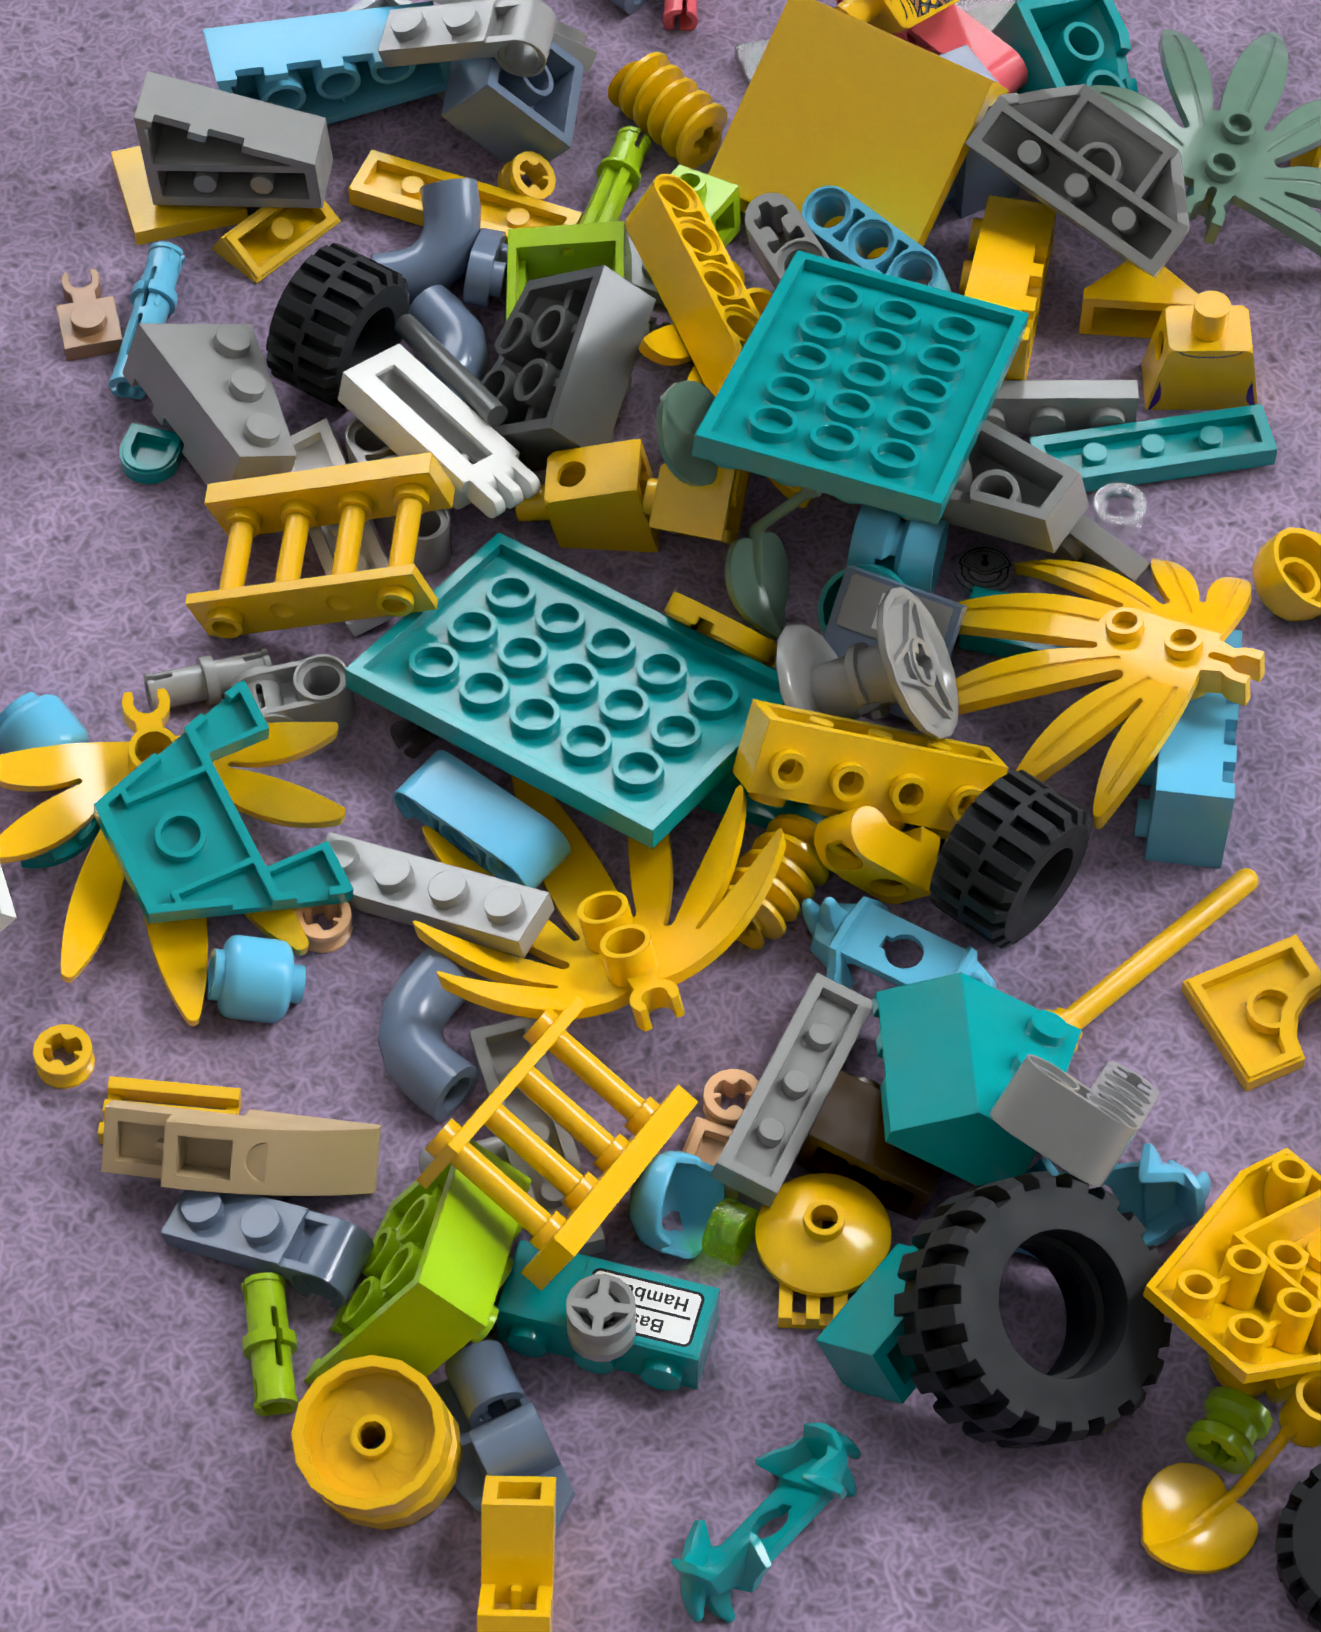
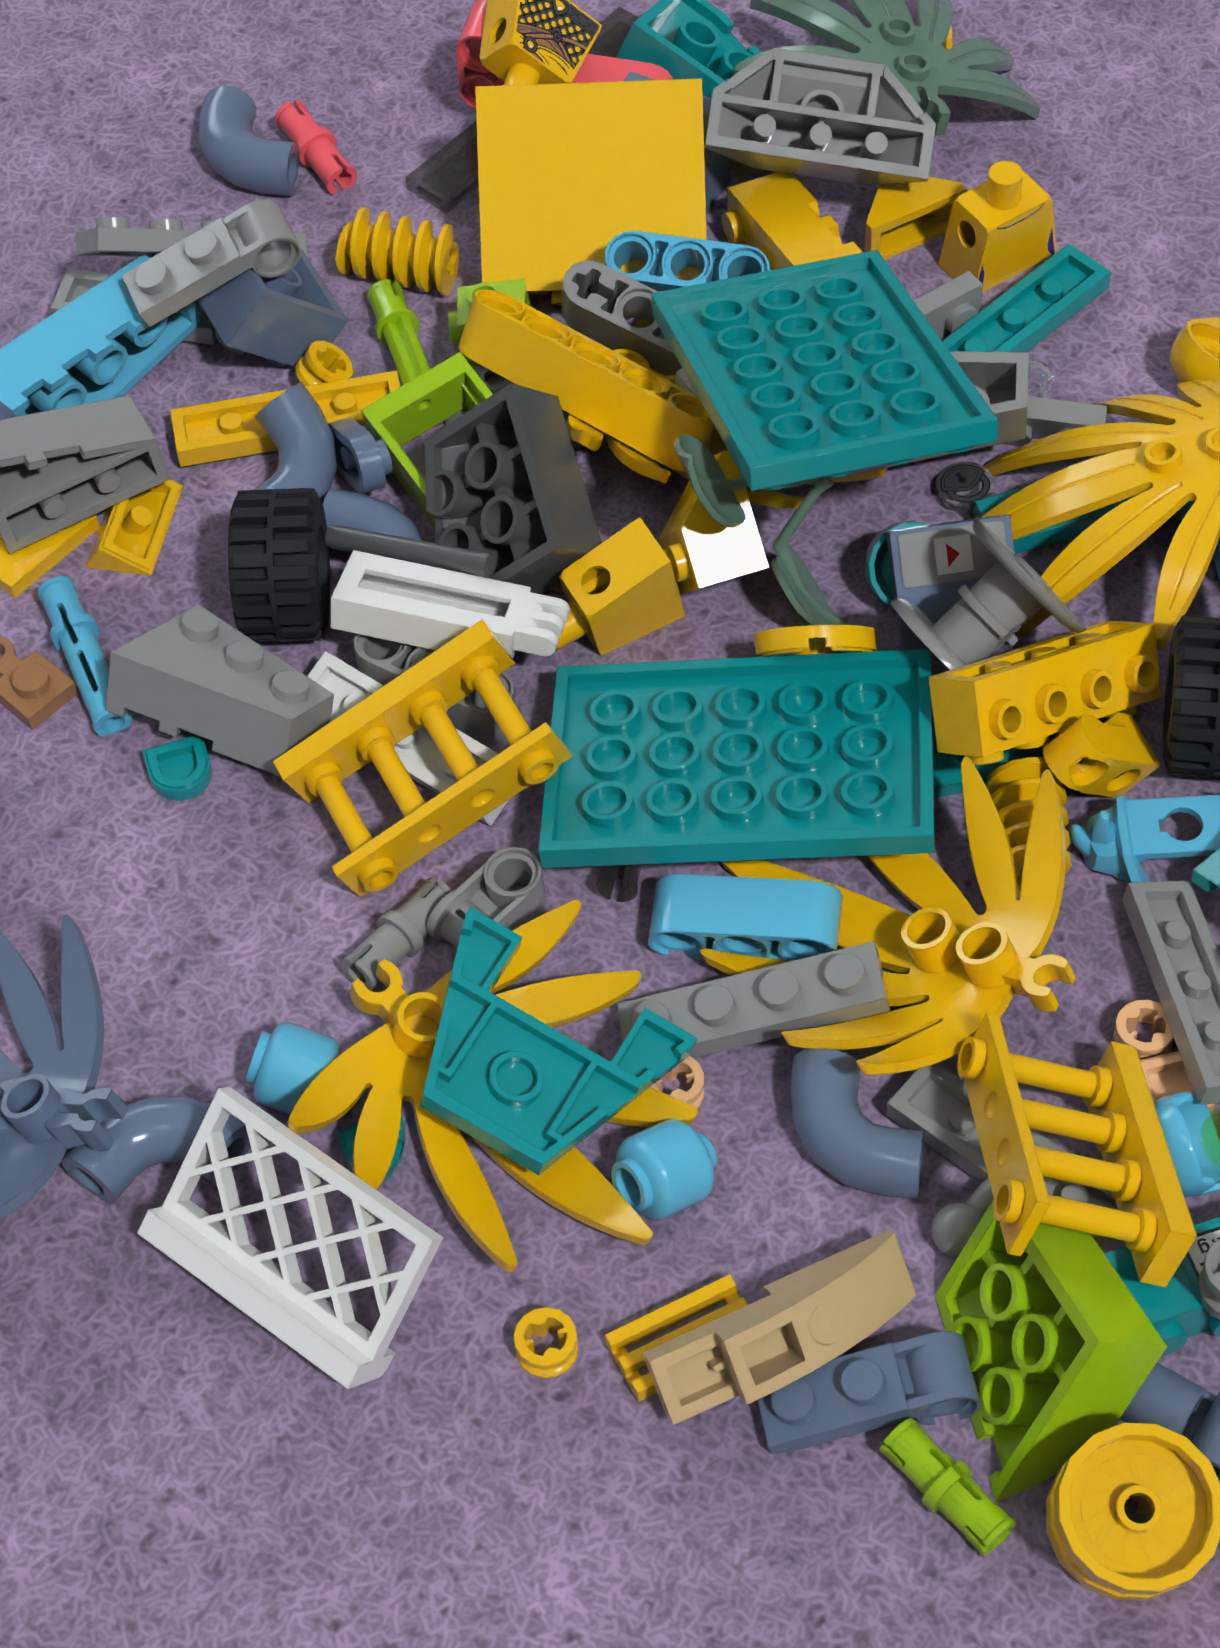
camera: 30 degrees left, 0 degrees up
medium azure wheel [847,504,949,594] -> none

